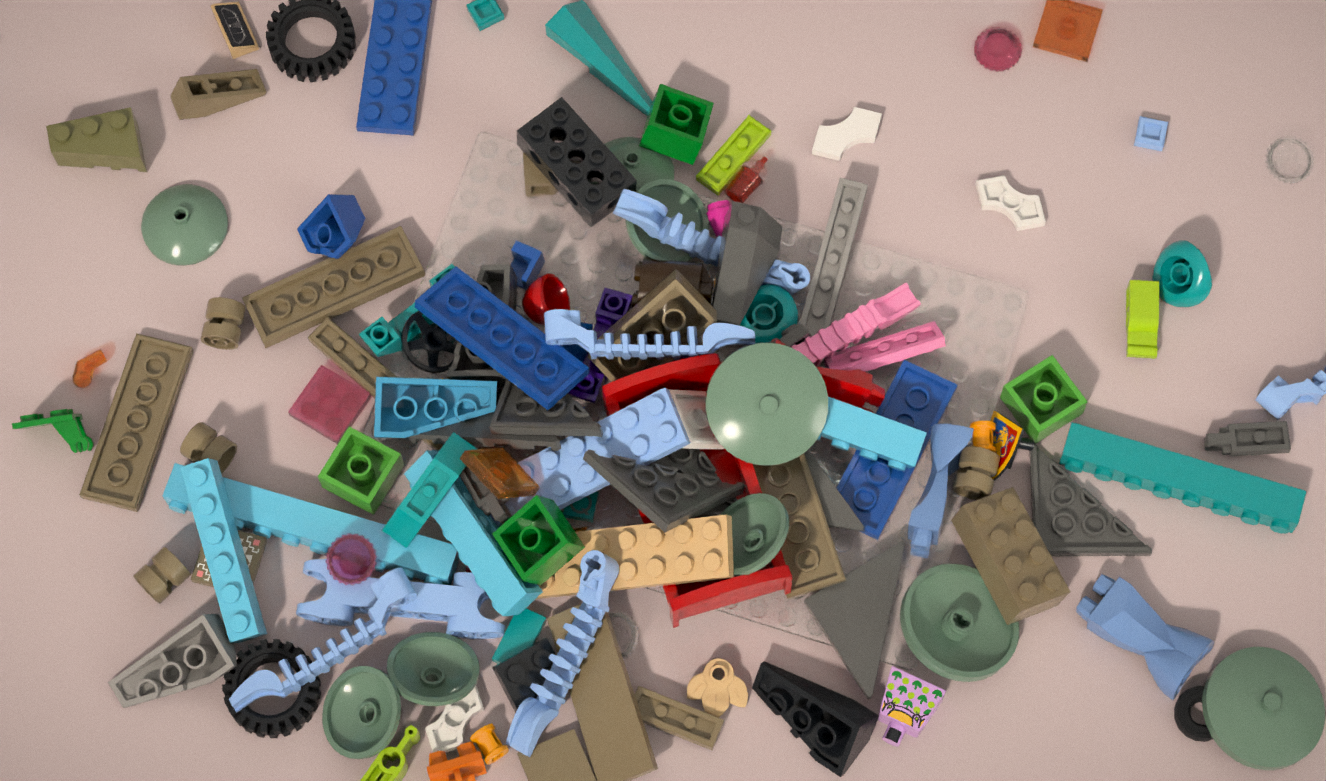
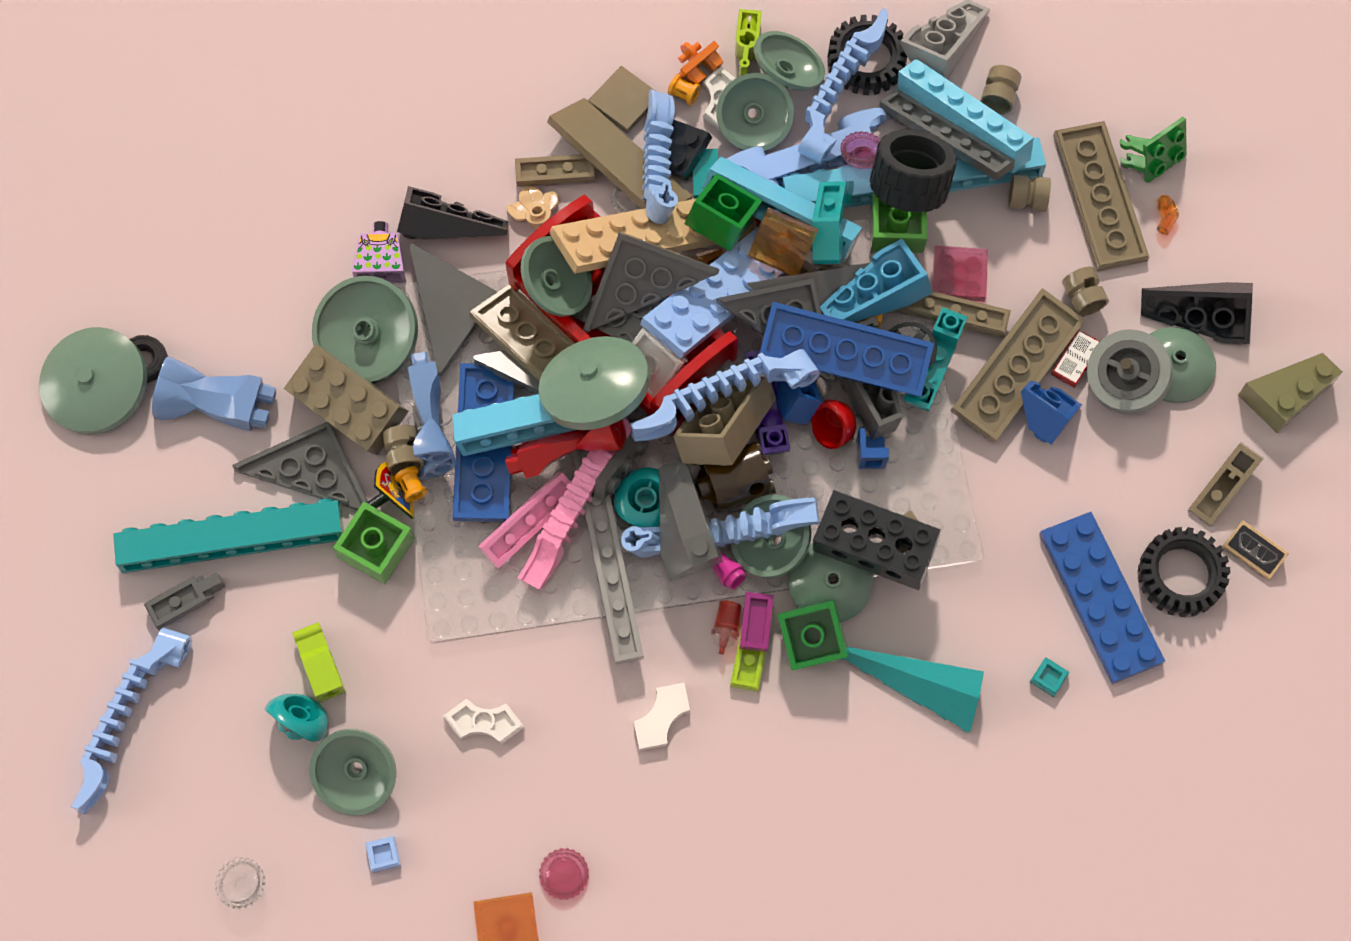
camera: 150 degrees right, 0 degrees up
none -> sand green dish [310,729,397,815]
none -> magenta tile [739,592,774,652]
none -> black tyre [869,129,957,213]
none -> dark grey plate [880,89,1015,181]
none -> white tile [1051,330,1100,388]
none -> wheel [1087,329,1173,414]
none -> black wedge [1141,282,1253,344]

